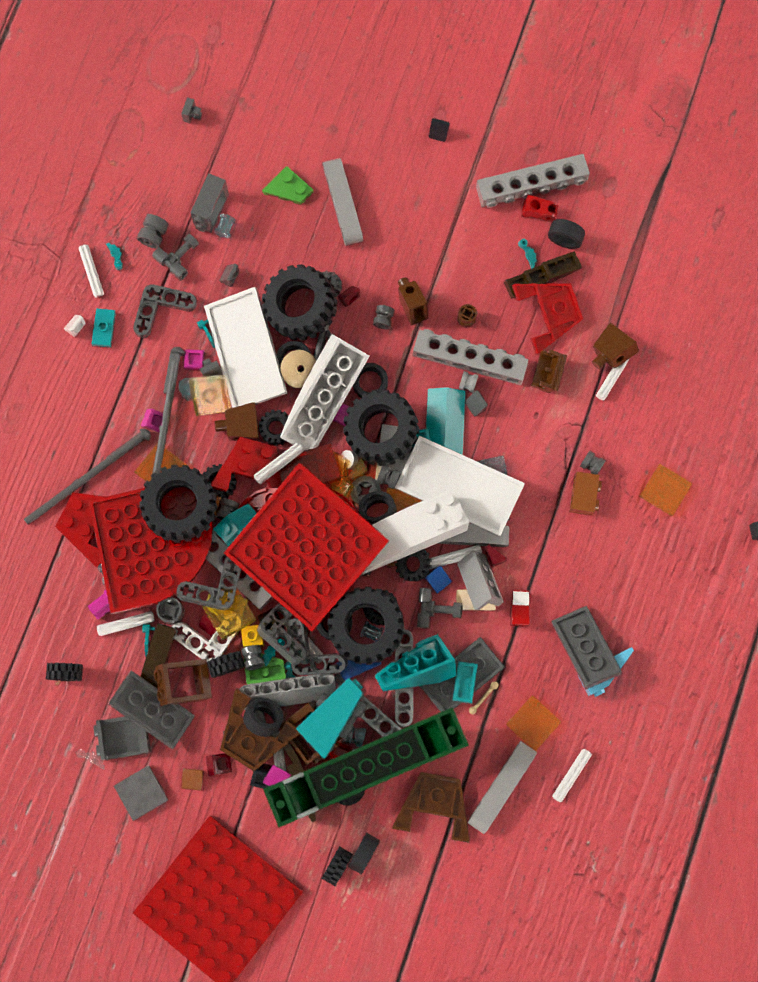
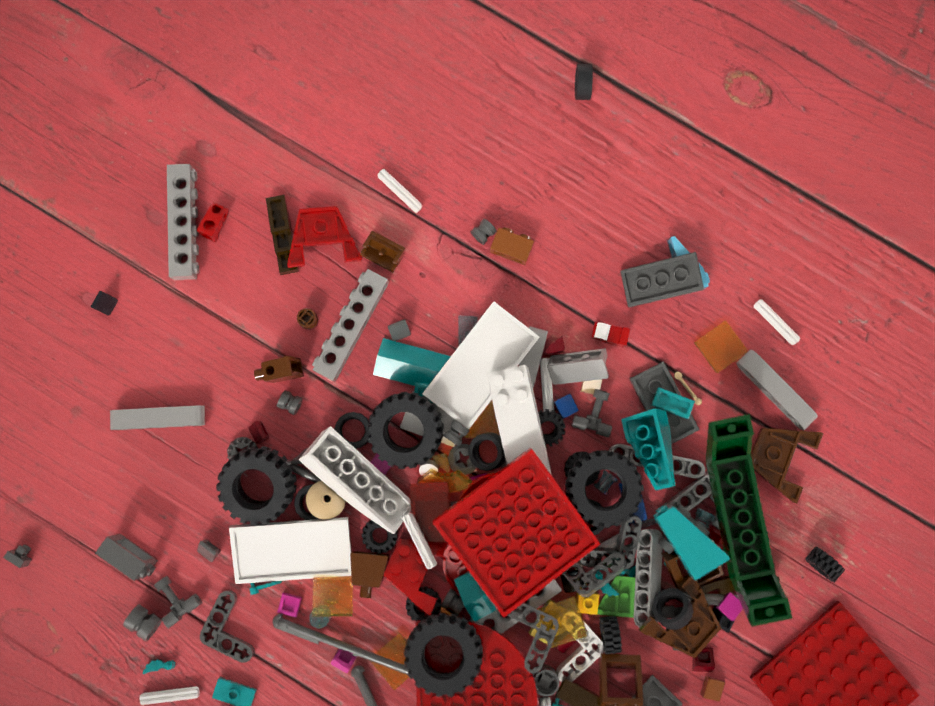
camera: 75 degrees left, 5 degrees up
dark grey tile [200,358,223,384] -> none
clear light blue bush [214,214,236,238] -> none
dark grey wheel [242,645,265,670] -> none
bright green wing [262,166,313,205] -> none
black tyre [348,833,380,875] -> none
light grey wheel [459,371,478,393] -> none
teal piece [518,239,537,268] -> none
black tyre [548,219,585,249] -> none
reddish brown torso [592,322,639,369] -> none
clear yellow tile [639,464,692,516] -> none

